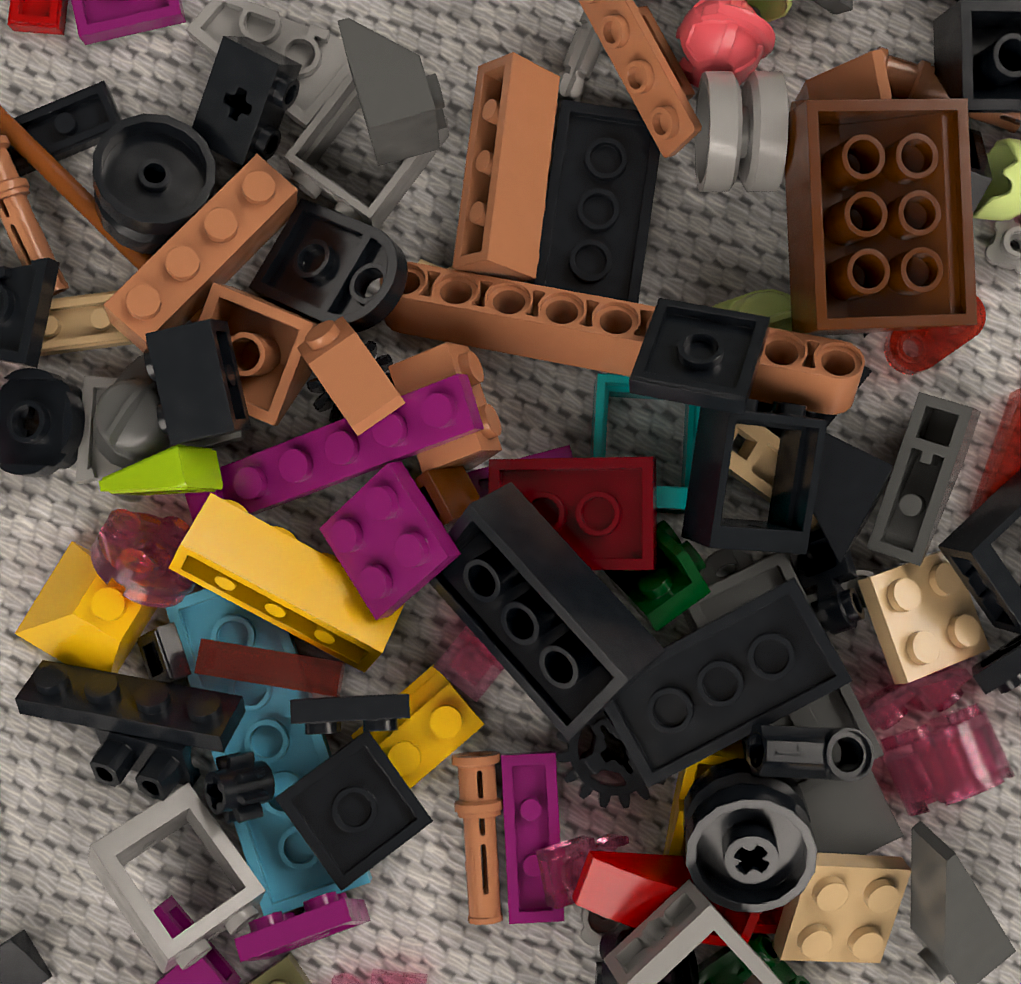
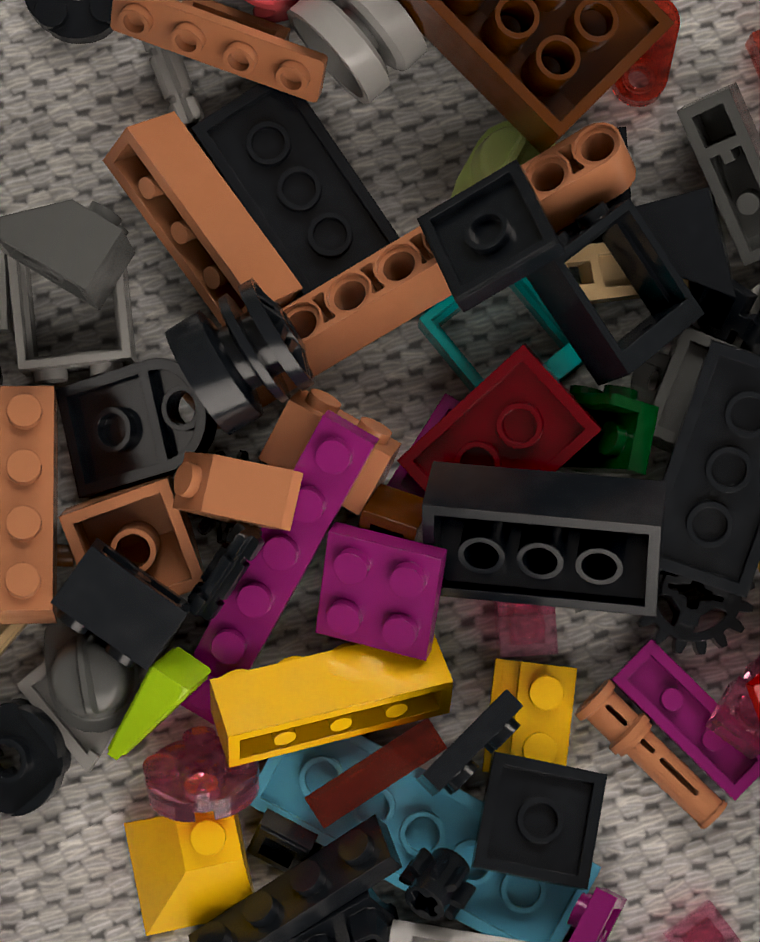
camera: 40 degrees left, 0 degrees up
none -> black wheel [165,278,316,435]
none -> black axle [187,522,264,621]

